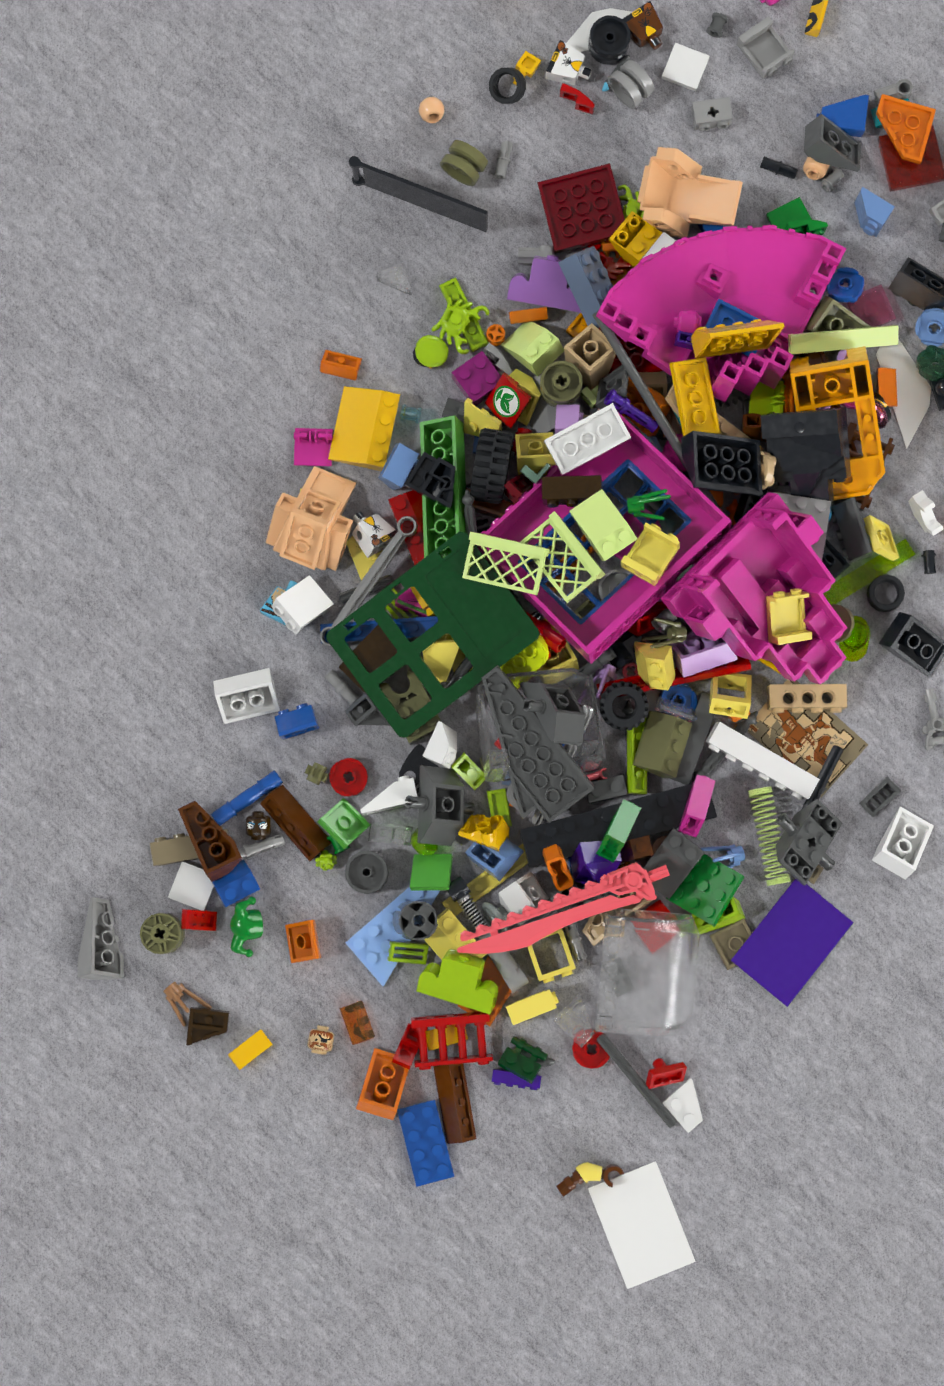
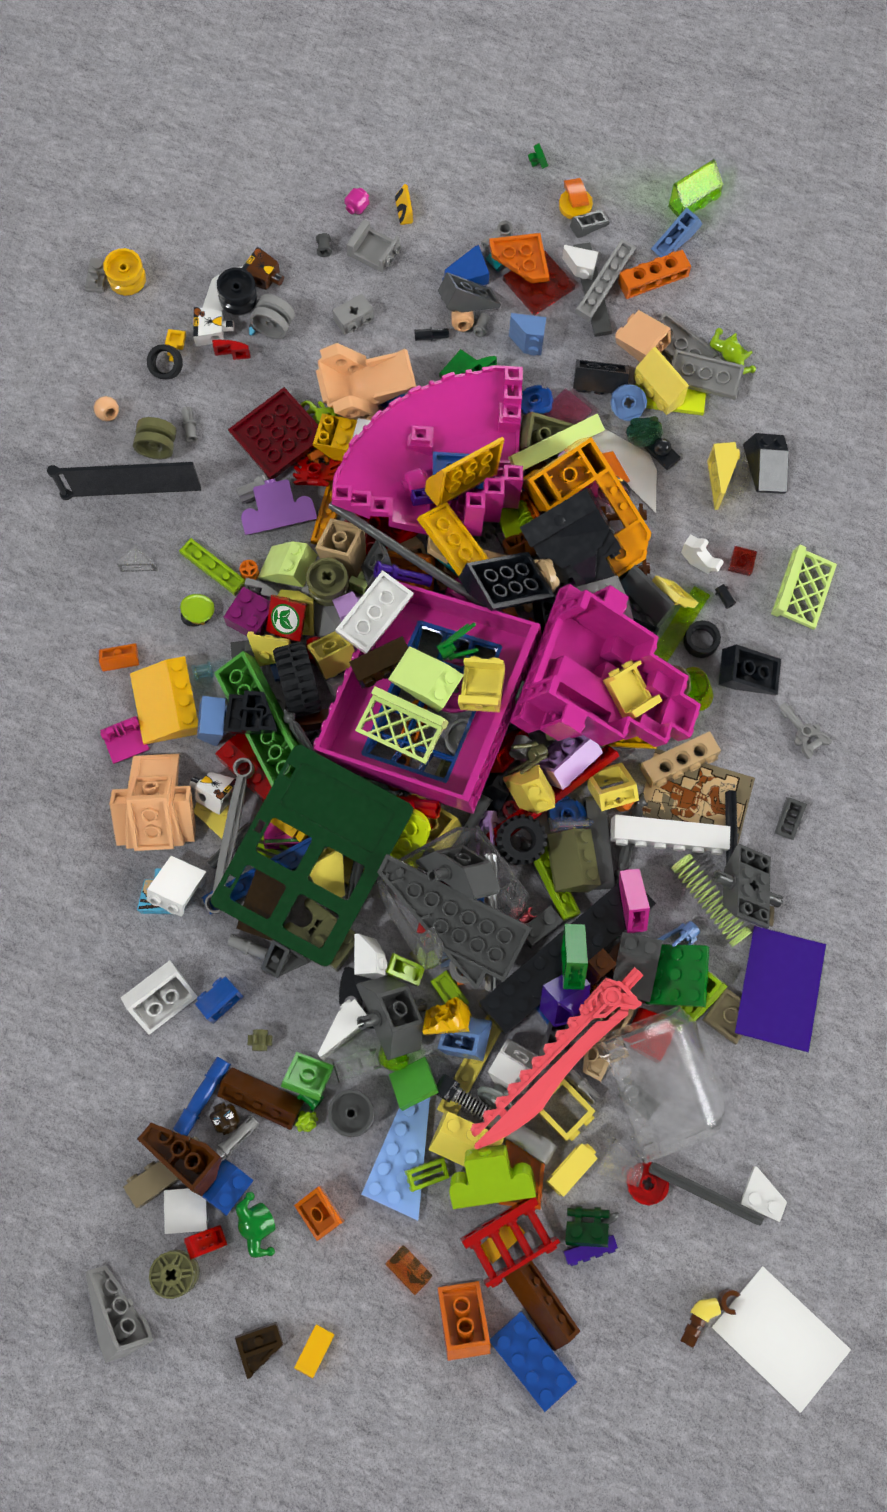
camera: 30 degrees left, 10 degrees down
medium nougat plant [163,982,212,1026] -> none
head [307,1025,334,1055] -> none
red plate [329,758,368,797] -> none
dark grey cylinder [392,901,438,940] -> none
red slope [392,1023,419,1070] -> none
lime animal [431,297,490,354] -> none
yellowish green fence [462,532,549,595] -> none
dark red slope [504,474,534,504] -> none
orange slope [508,307,548,324] -> none
sand green panel [519,463,550,484] -> none
orange brick [543,844,573,891] -> none
sand blue brick [558,246,613,329] -> none
red tile [646,1058,687,1089] -> none
white tile [661,43,710,92] -> none
white slope [872,806,934,880] -> none

